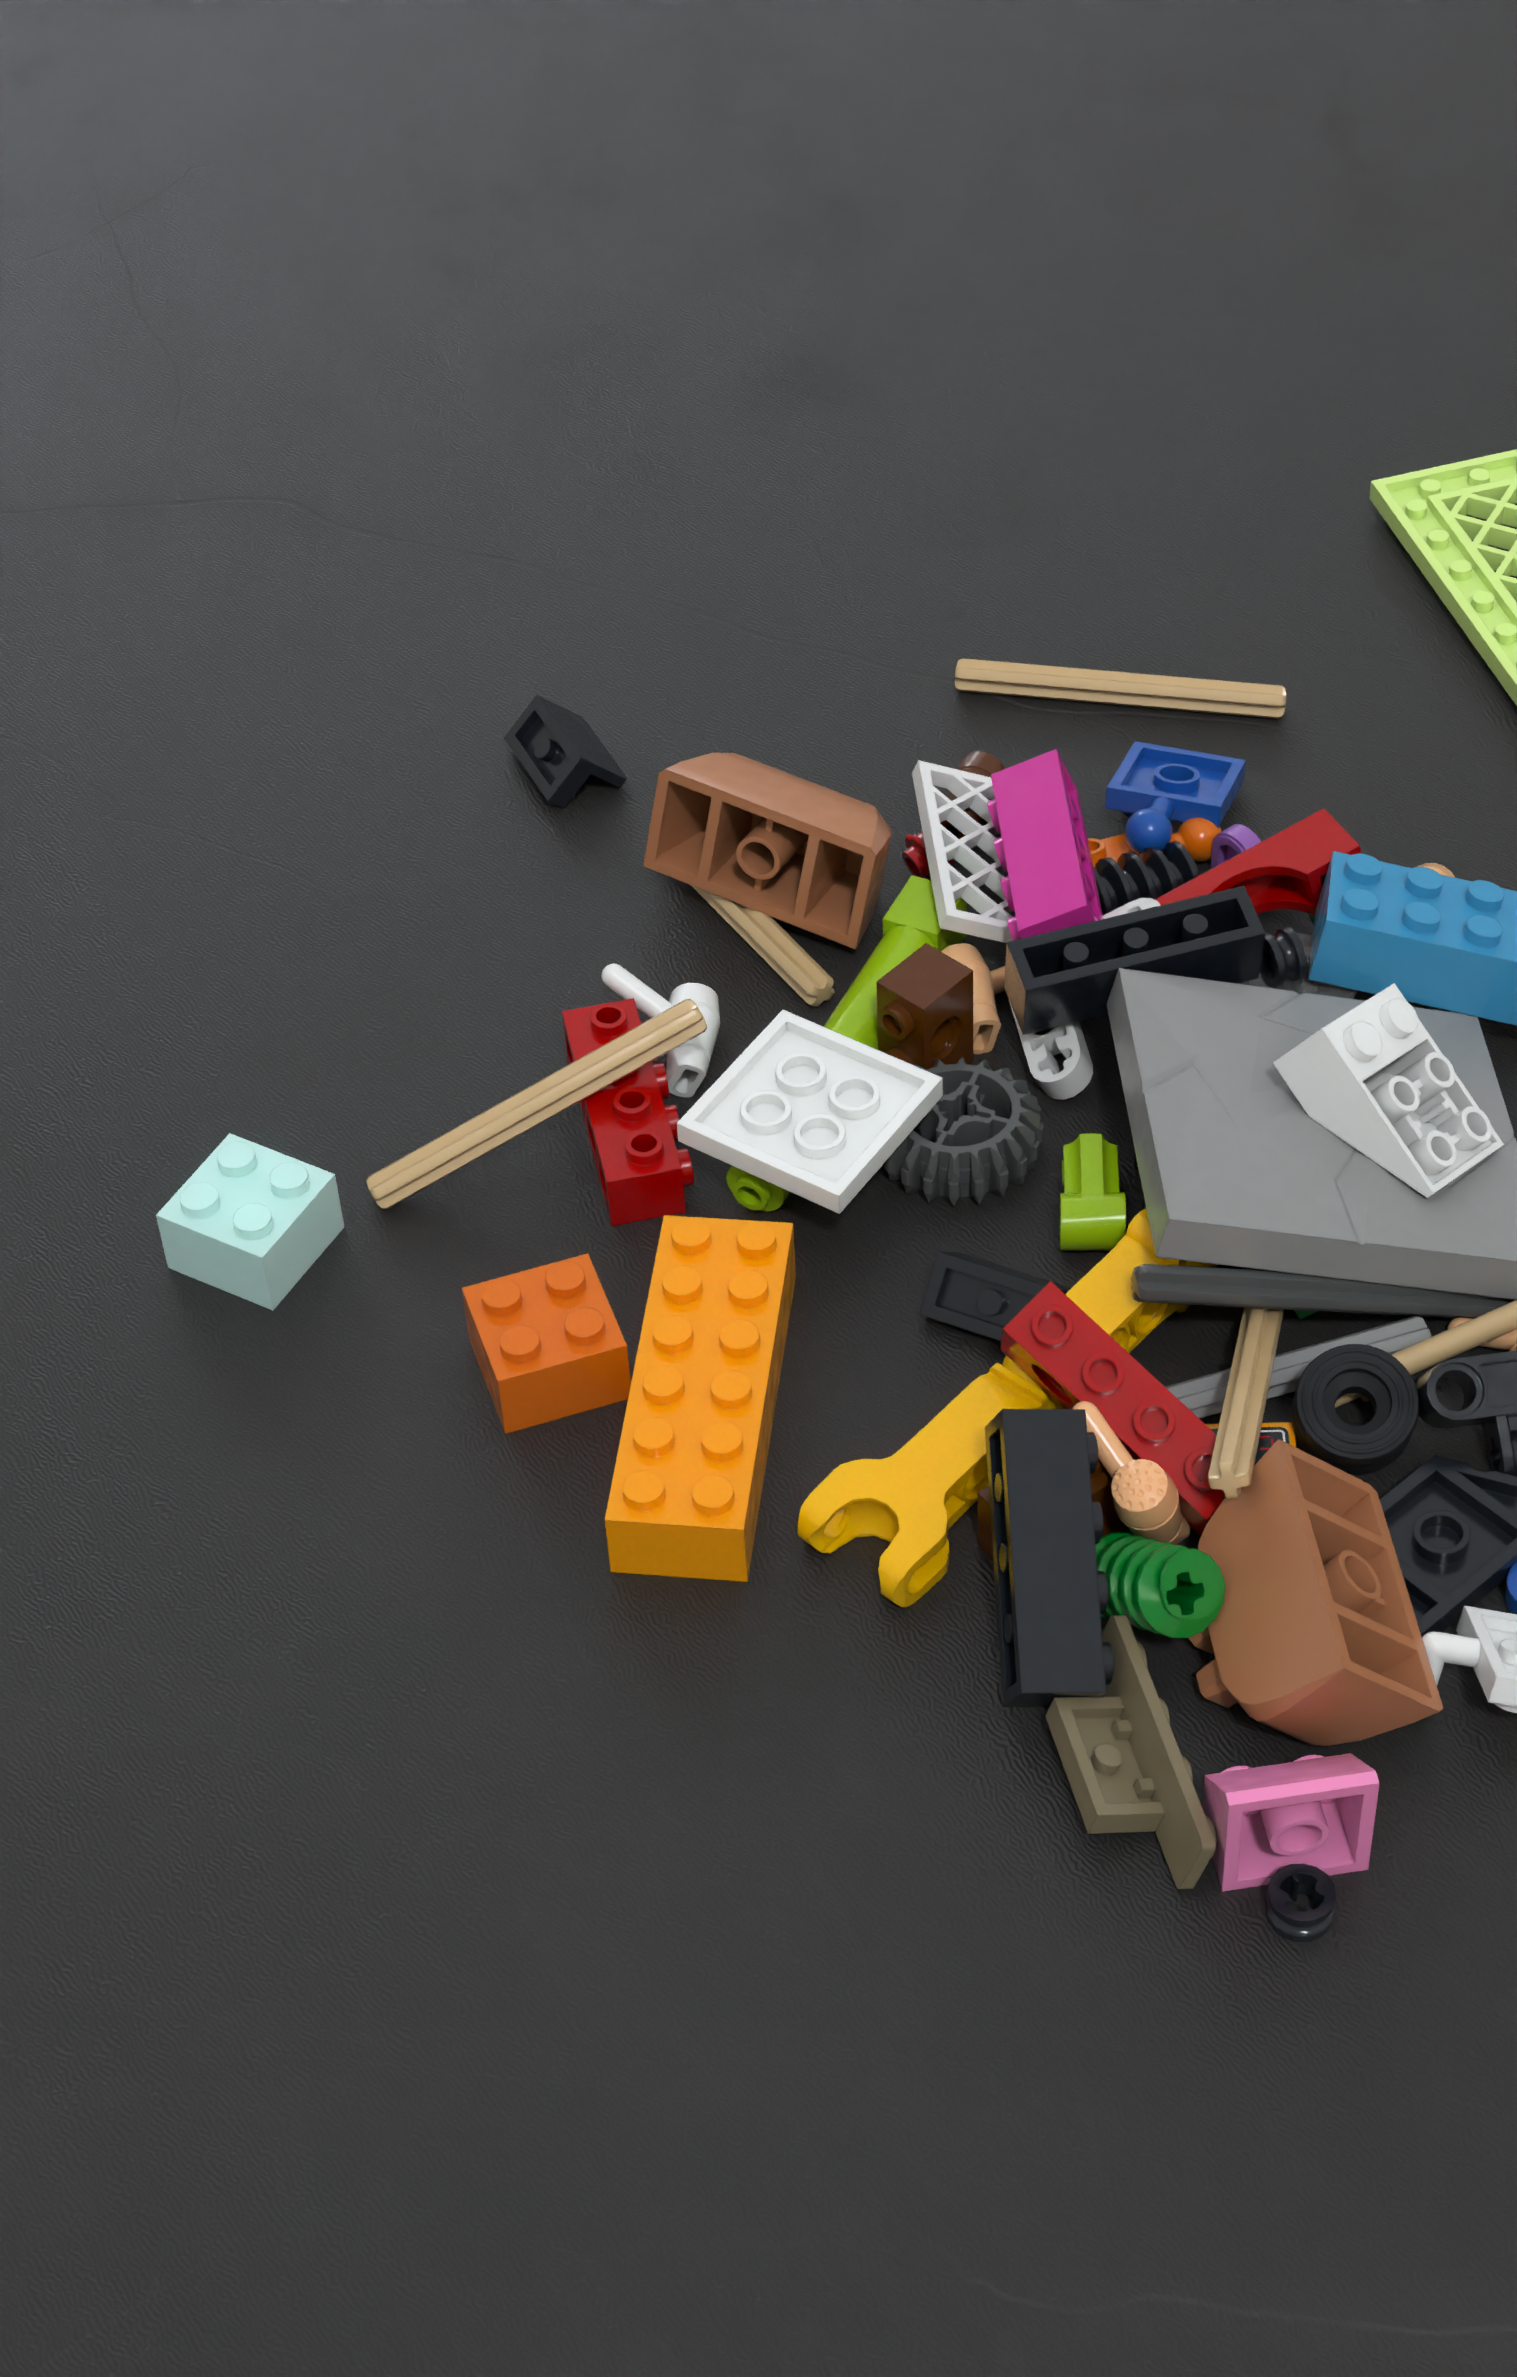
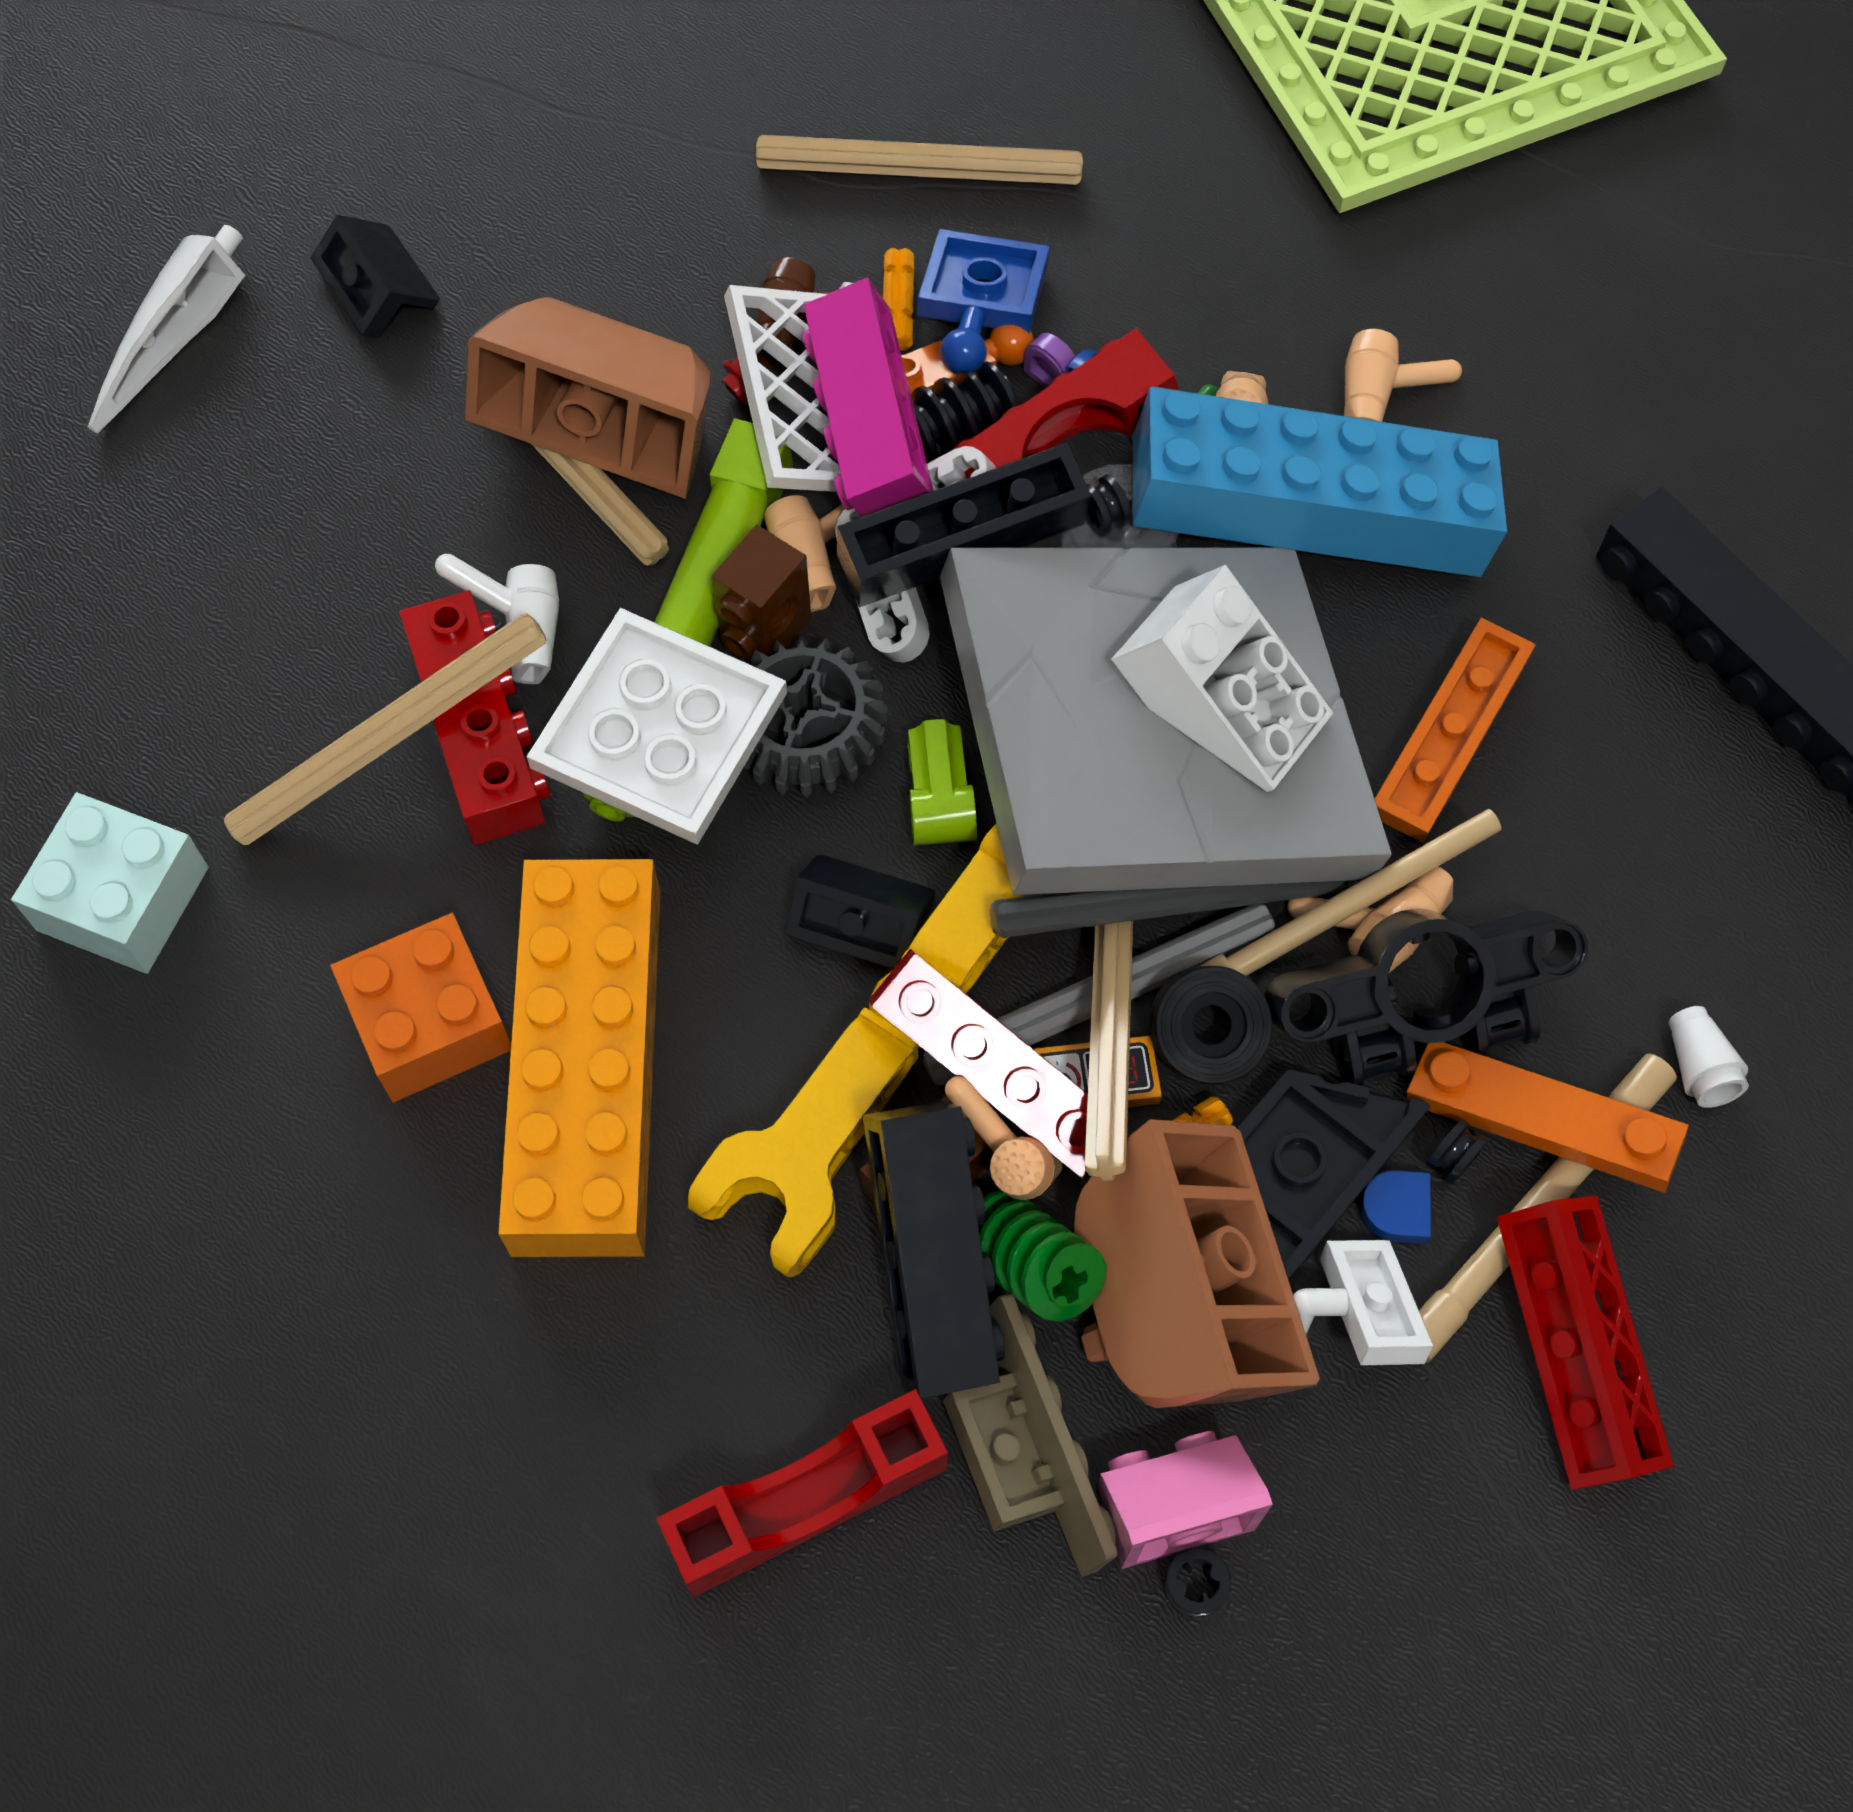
camera: 10 degrees left, 20 degrees up
none -> white piece [88,225,245,434]
none -> red arch [656,1389,948,1598]
none -> light orange axle [883,248,914,351]

